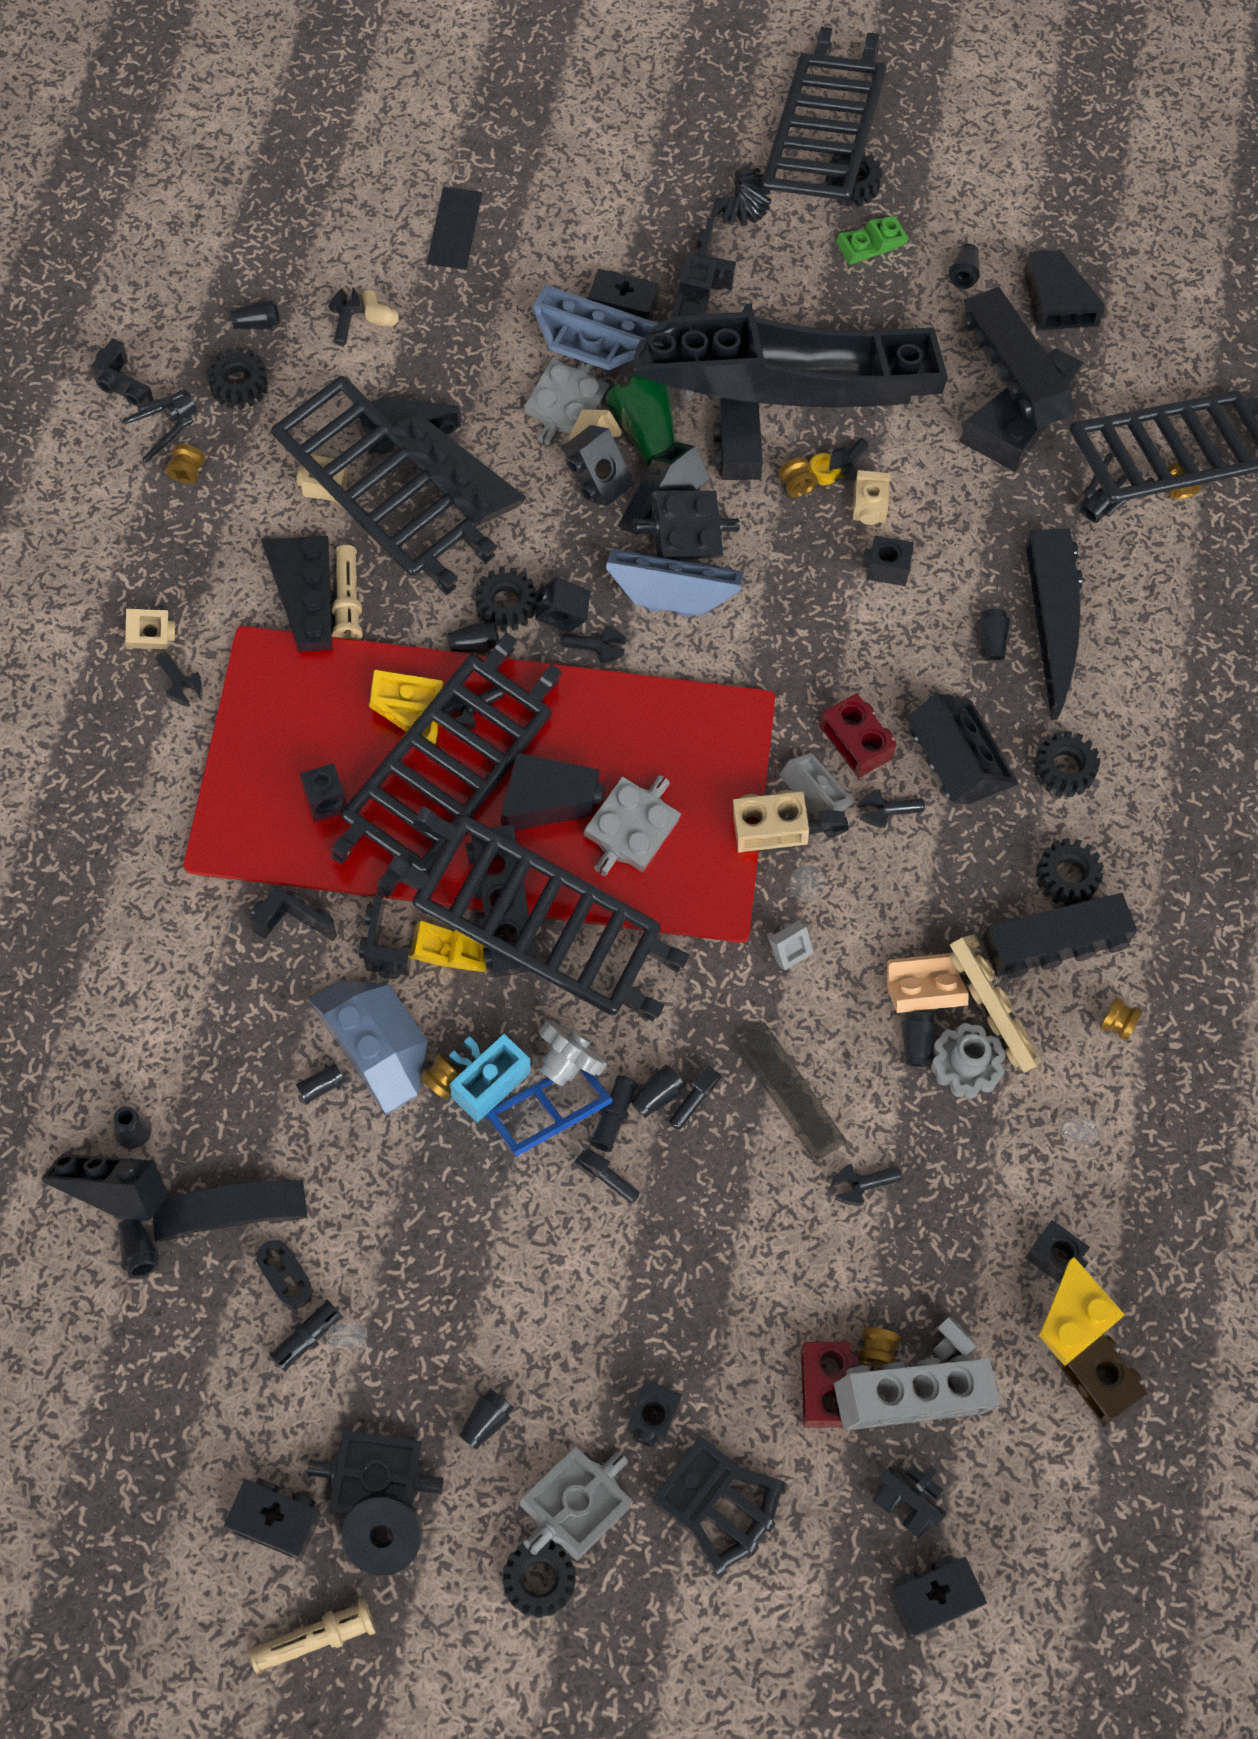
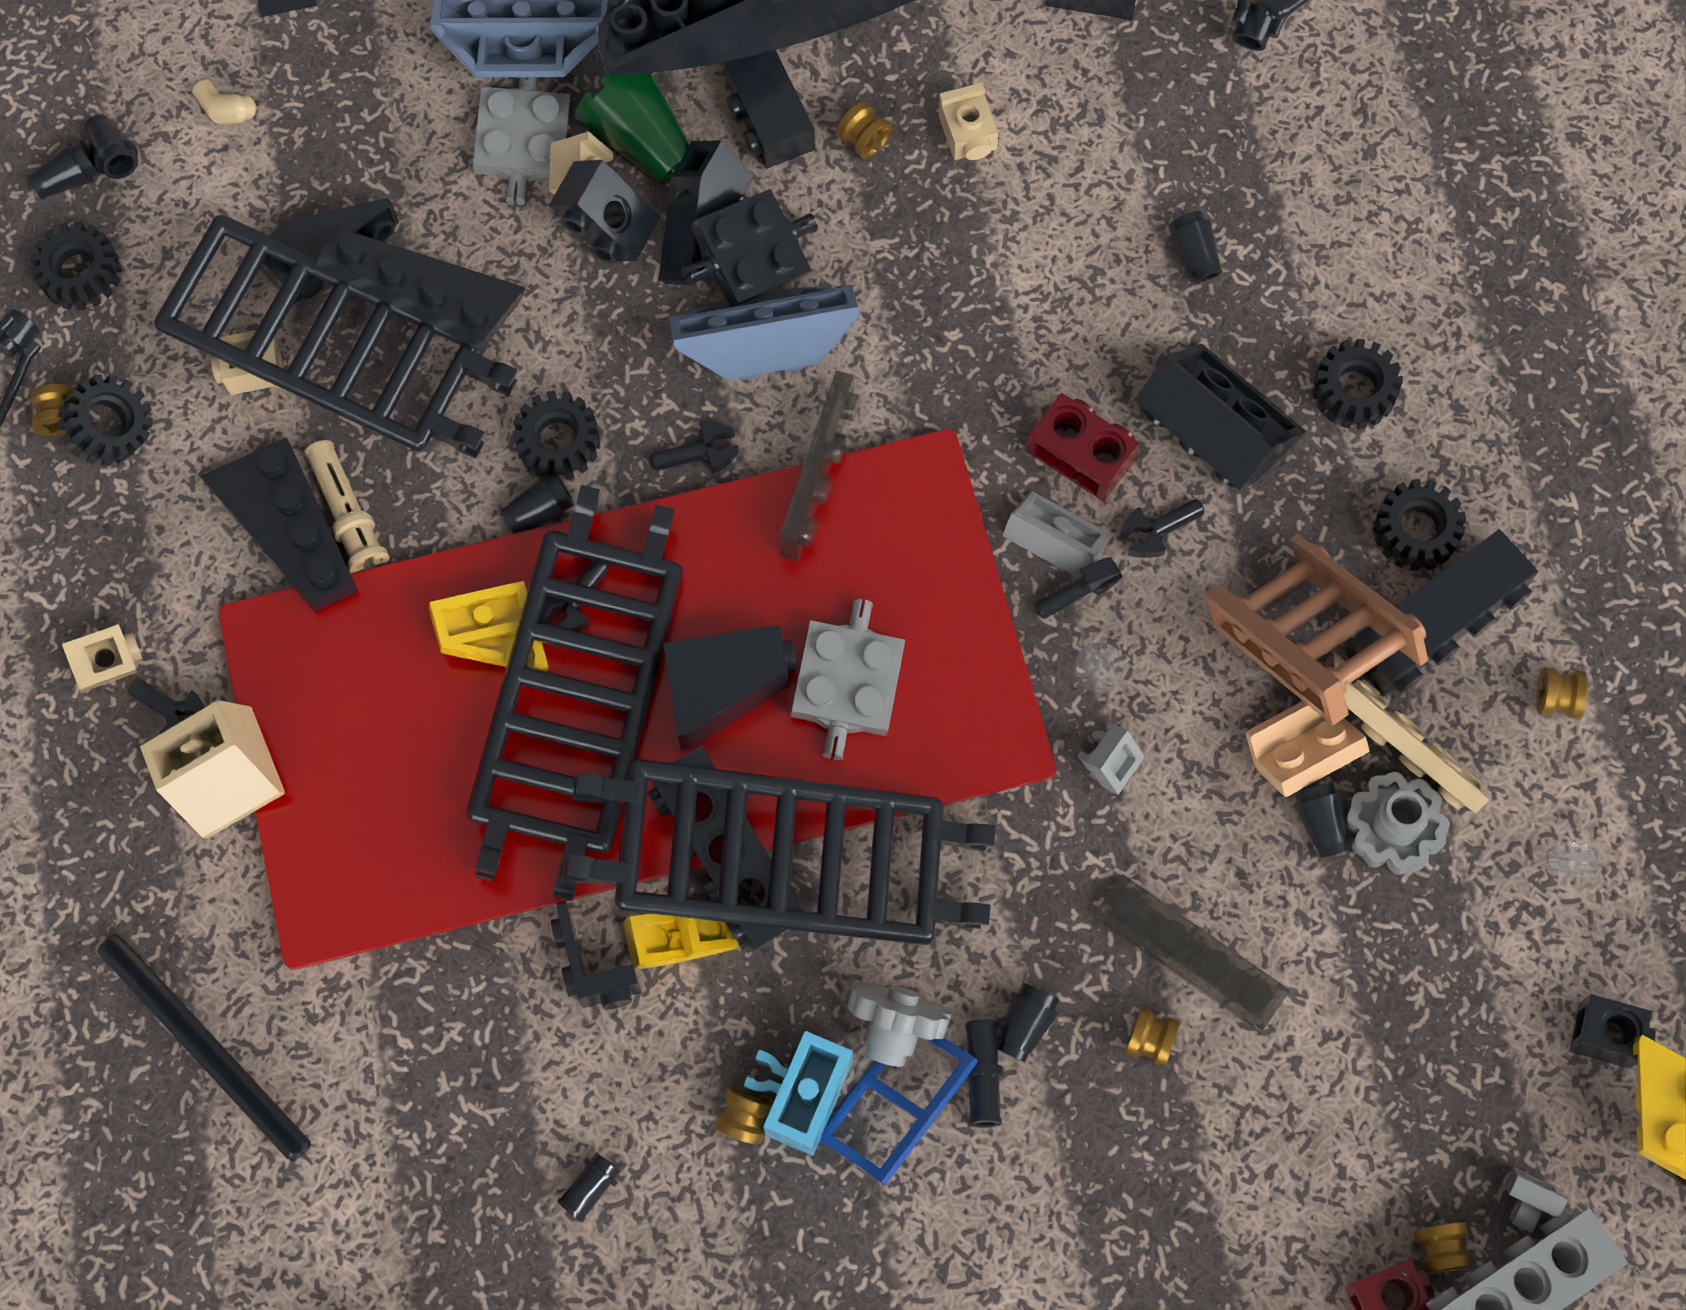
camera: 15 degrees left, 5 degrees up
black bracket [250,887,337,941] -> none
black brick [300,763,347,822] -> none
sand blue wedge [309,980,428,1115] -> none
black bar [328,288,365,346] -> none
black brick [535,577,590,632] -> none
black bar [575,1148,639,1203] -> none
black bar [669,1066,722,1130] -> none
tan brick [733,790,809,852] -> none
yellow tile [809,453,841,485] -> none
black bar [829,438,868,482] -> none
black bar [831,1164,902,1206] -> none
black brick [862,536,914,586] -> none
black slope [1025,529,1083,720] -> none
none -> black tyre [58,374,153,466]
none -> black cone [84,114,138,179]
none -> black axle [97,934,311,1161]
none -> tan slope [140,700,285,838]
none -> clear smoke plate [779,370,861,561]
none -> pearl gold wheel [1125,1007,1180,1069]
none -> nougat fence [1205,534,1428,725]

